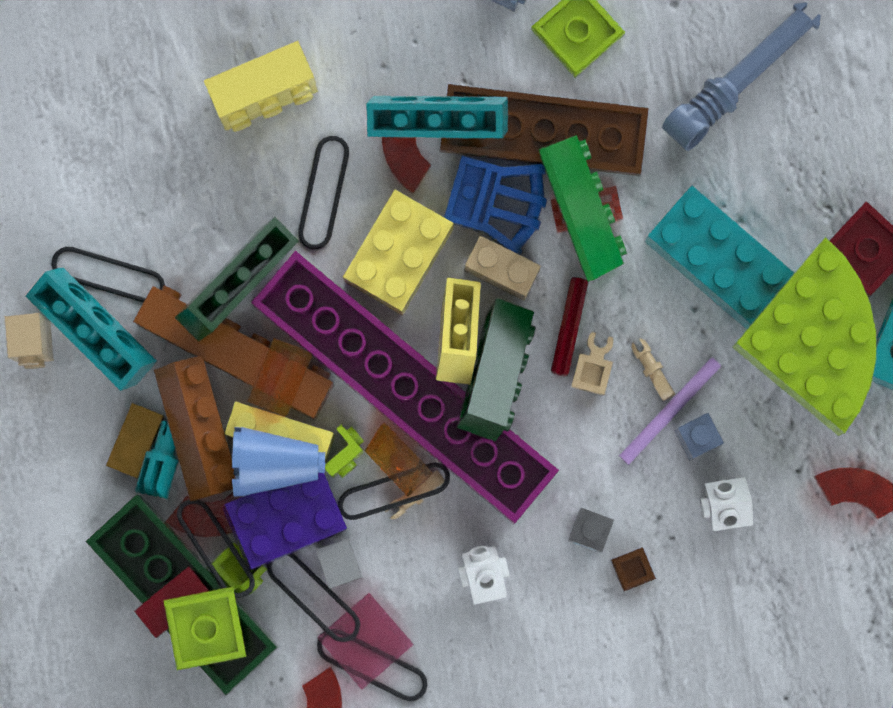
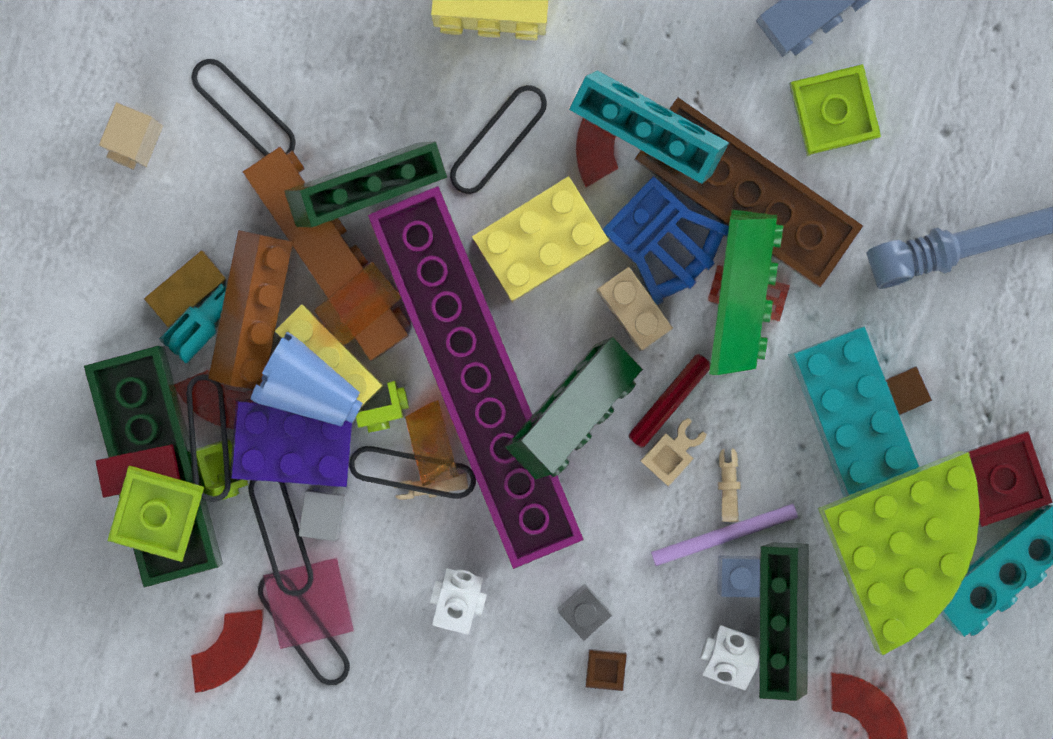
camera: 30 degrees right, 5 degrees up
teal brick [25,267,157,391] -> none
light yellow brick [436,278,481,385] -> none
none -> dark green brick [759,542,809,701]
none -> reddish brown tile [886,366,932,415]

